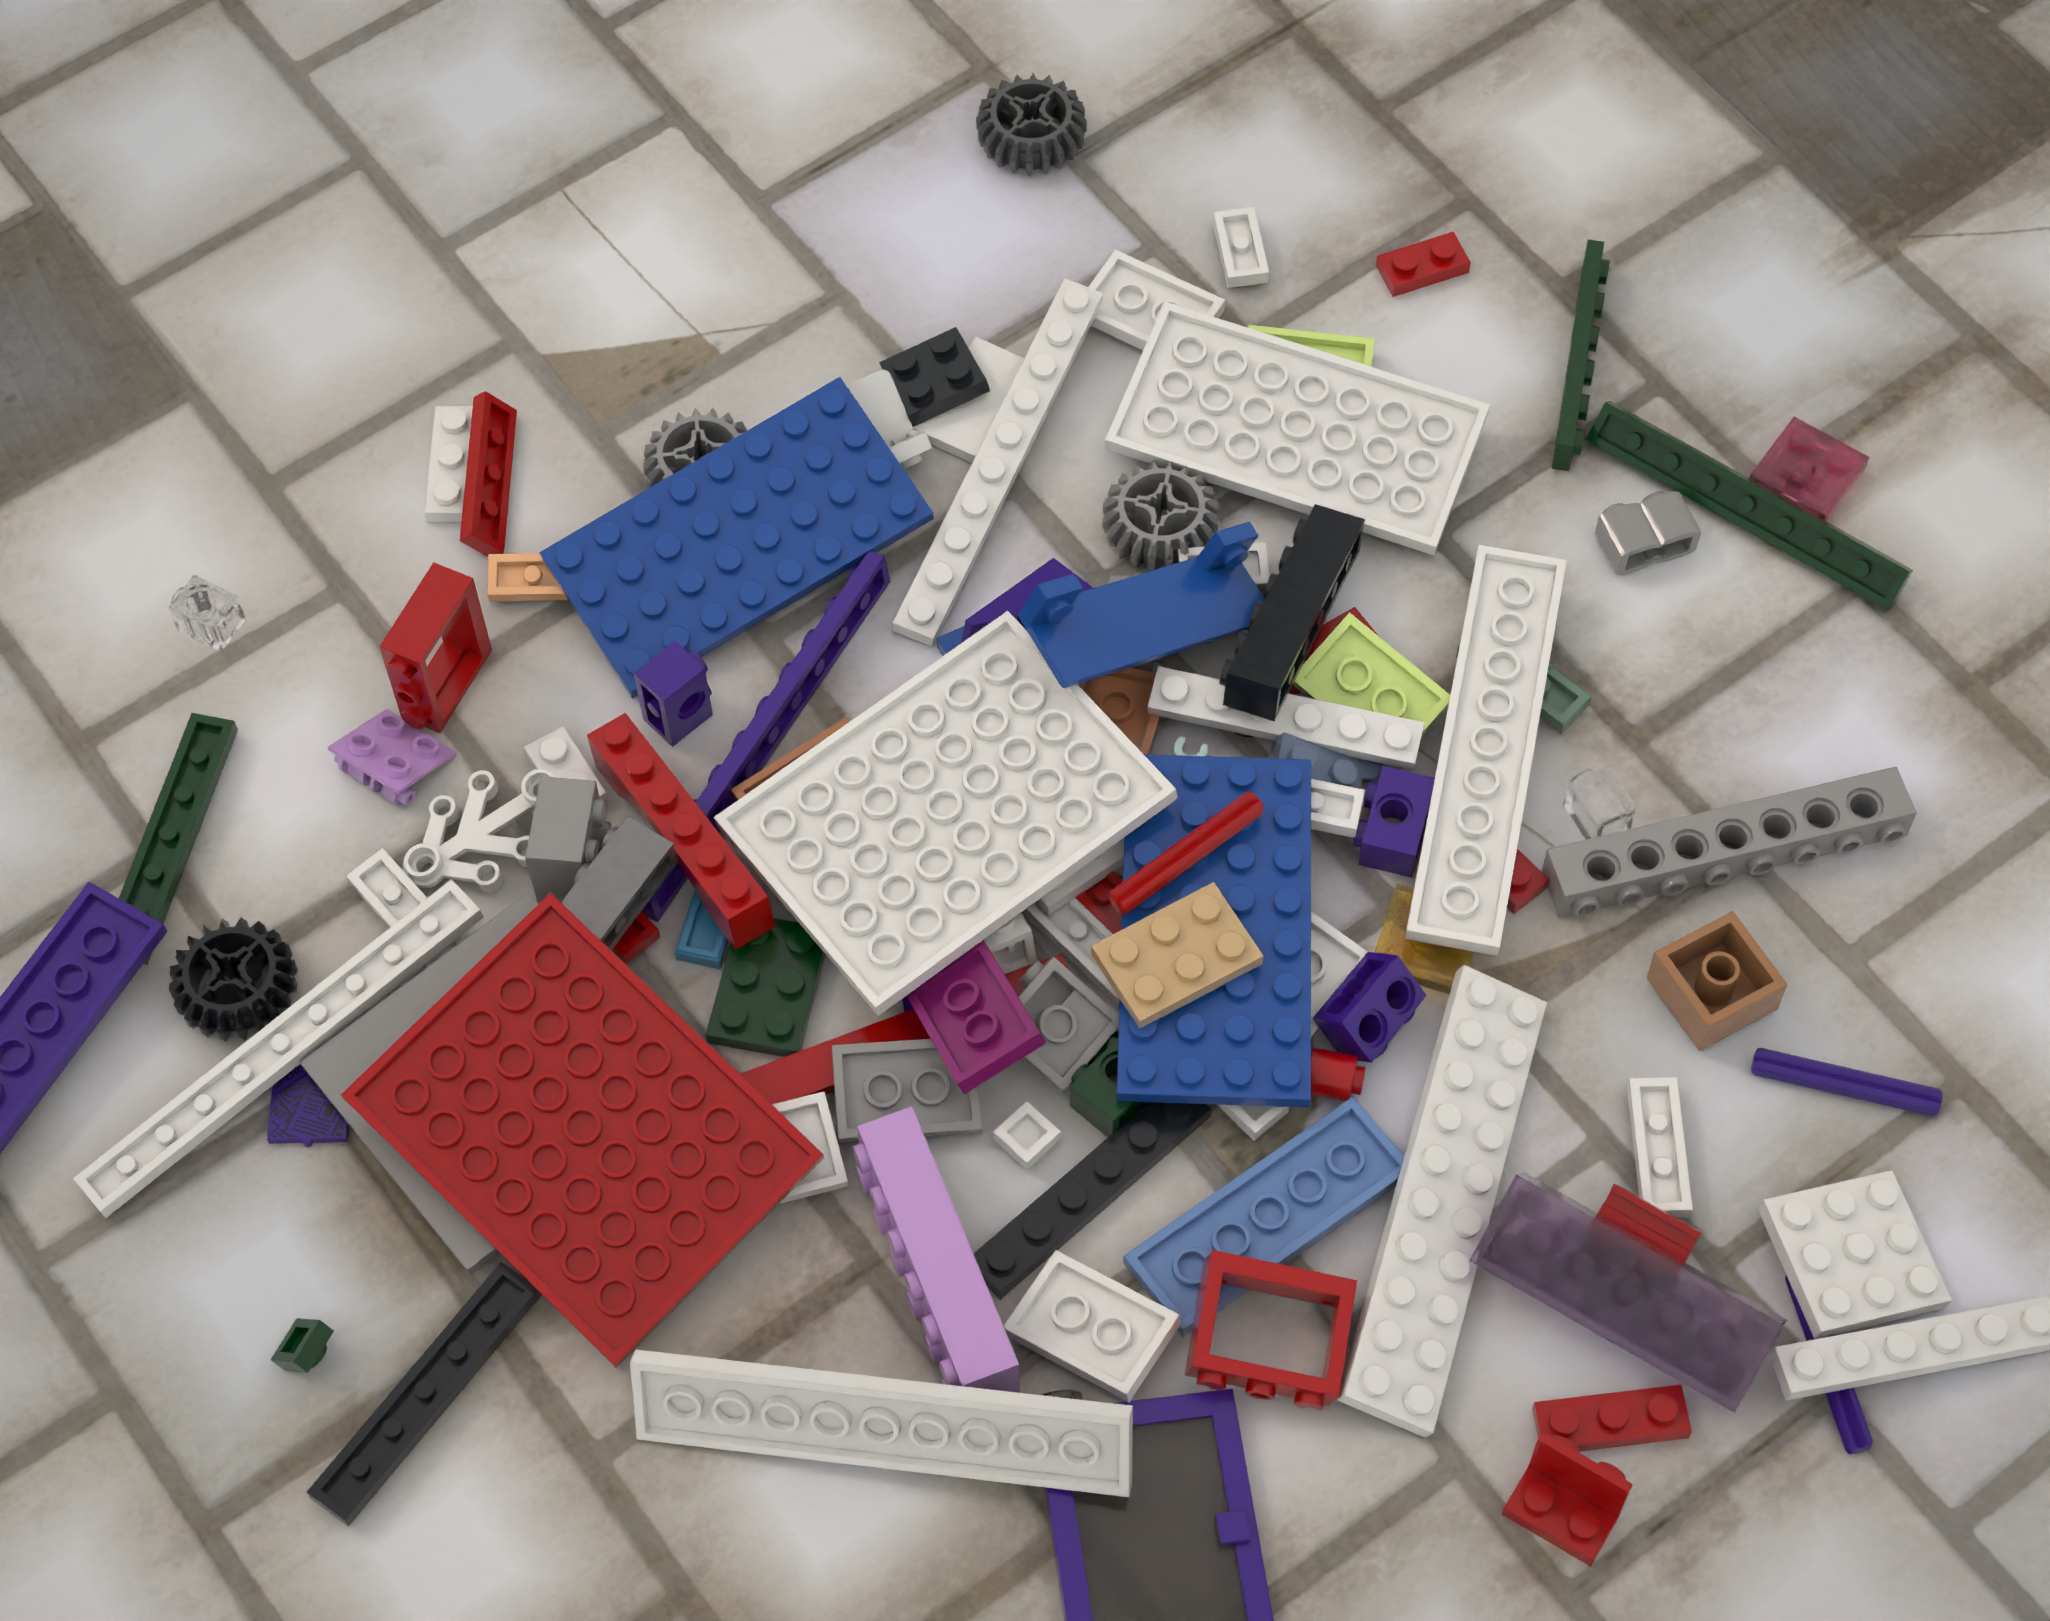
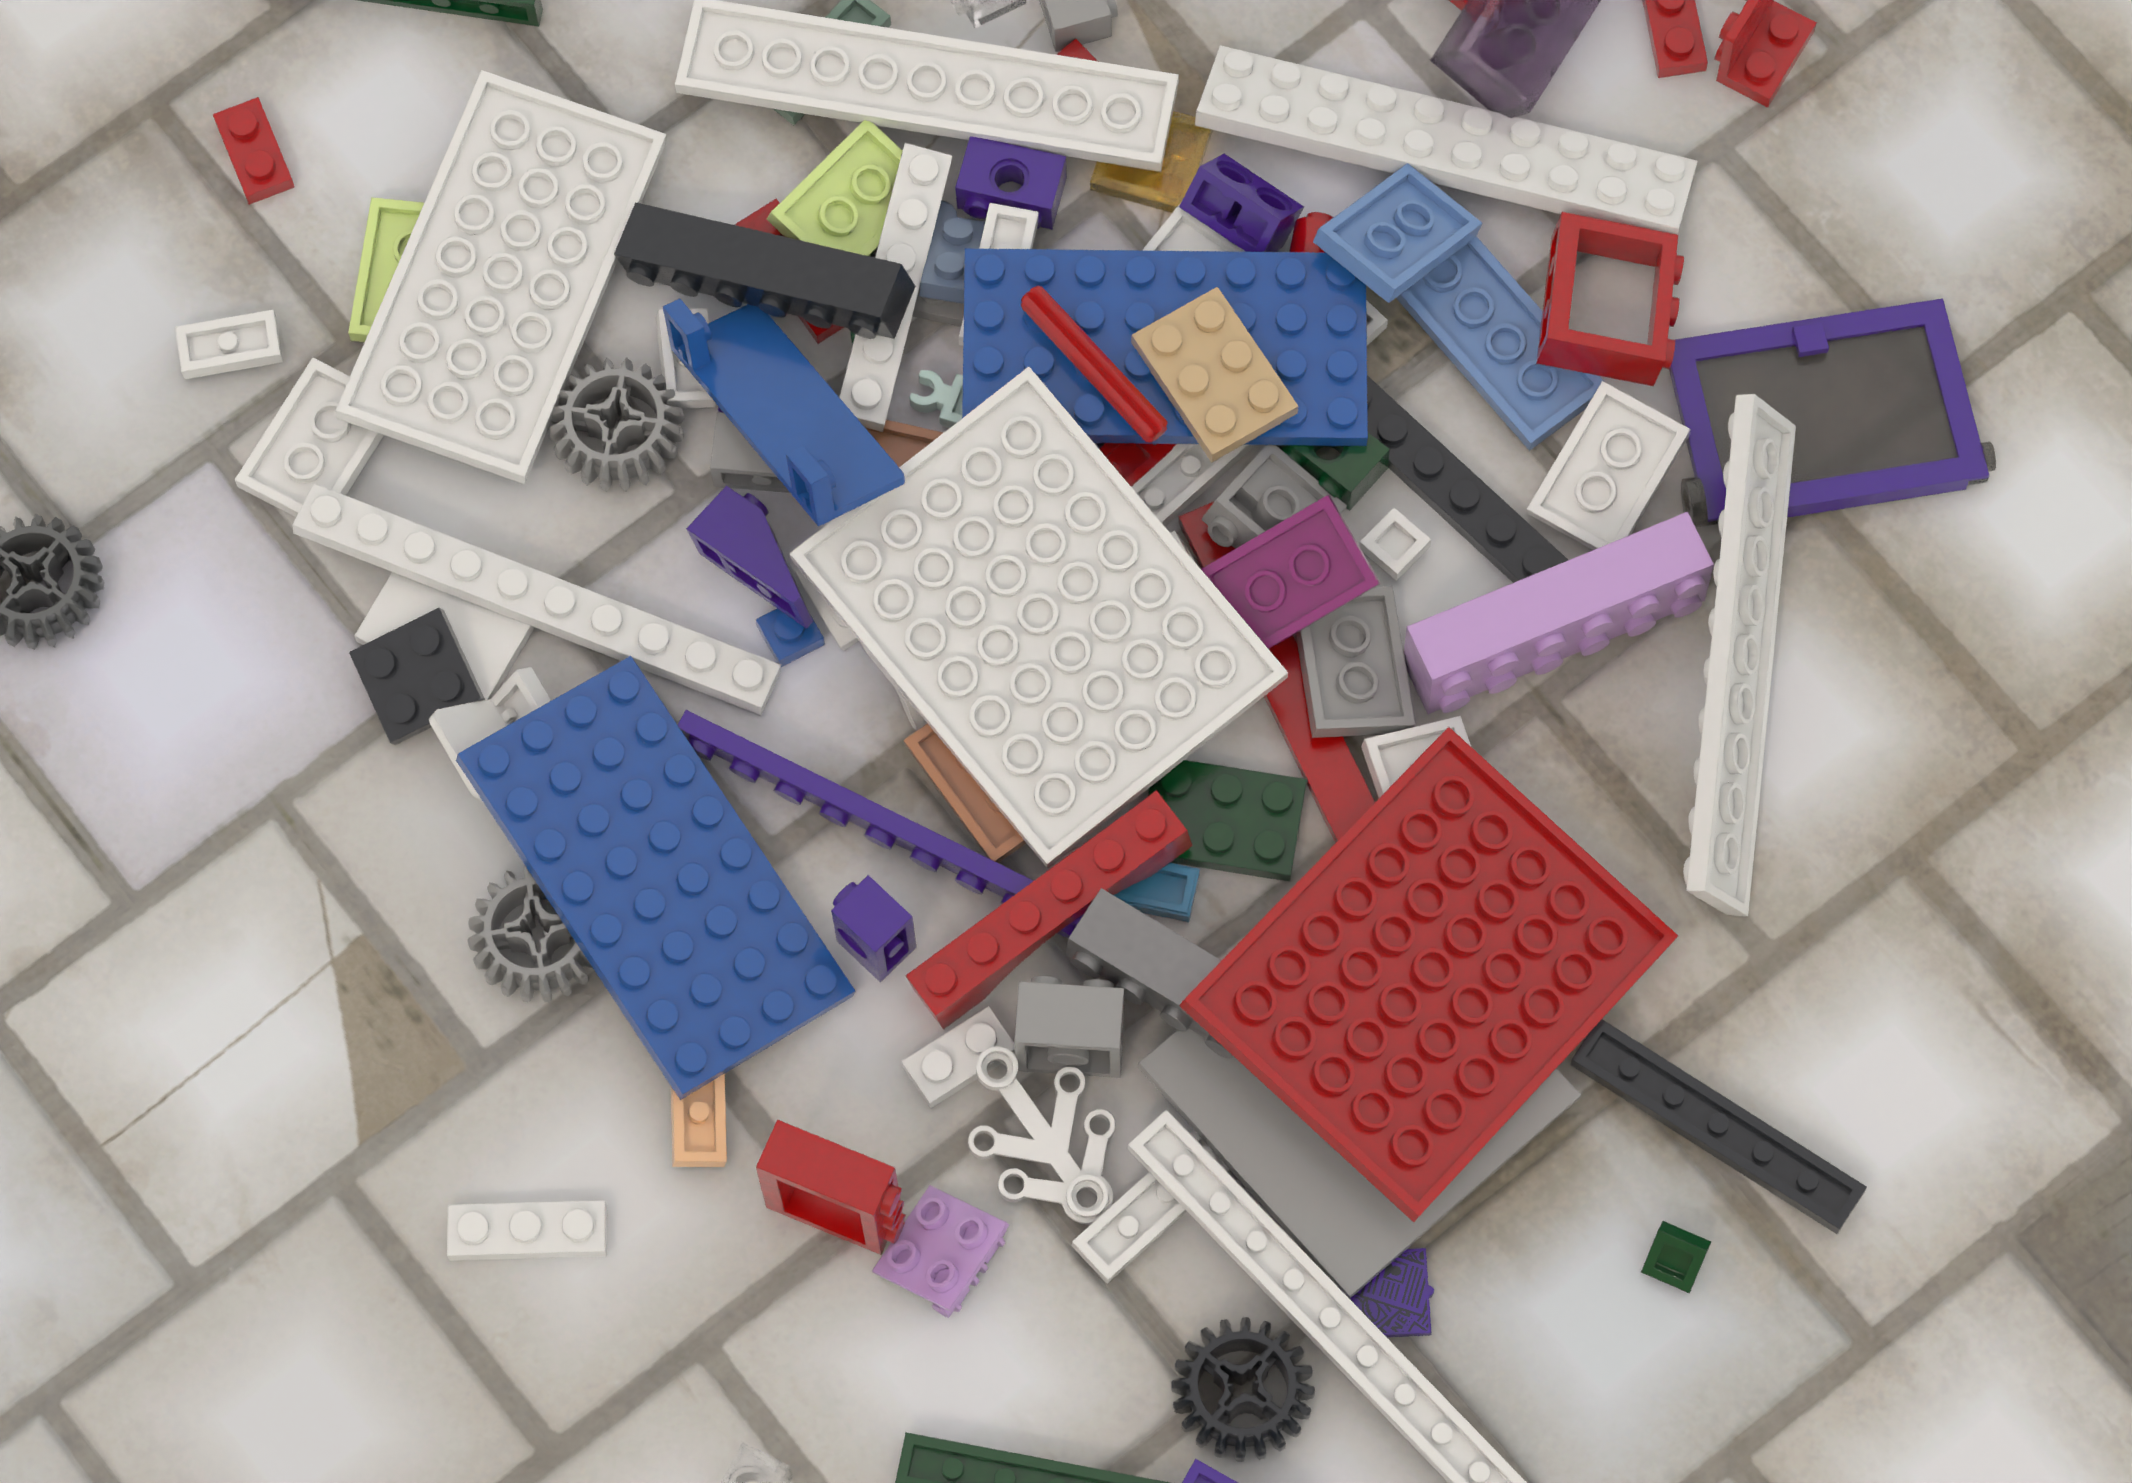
camera: 90 degrees left, 10 degrees up
red plate [459,391,517,557] -> none
none -> medium blue plate [1313,163,1483,303]

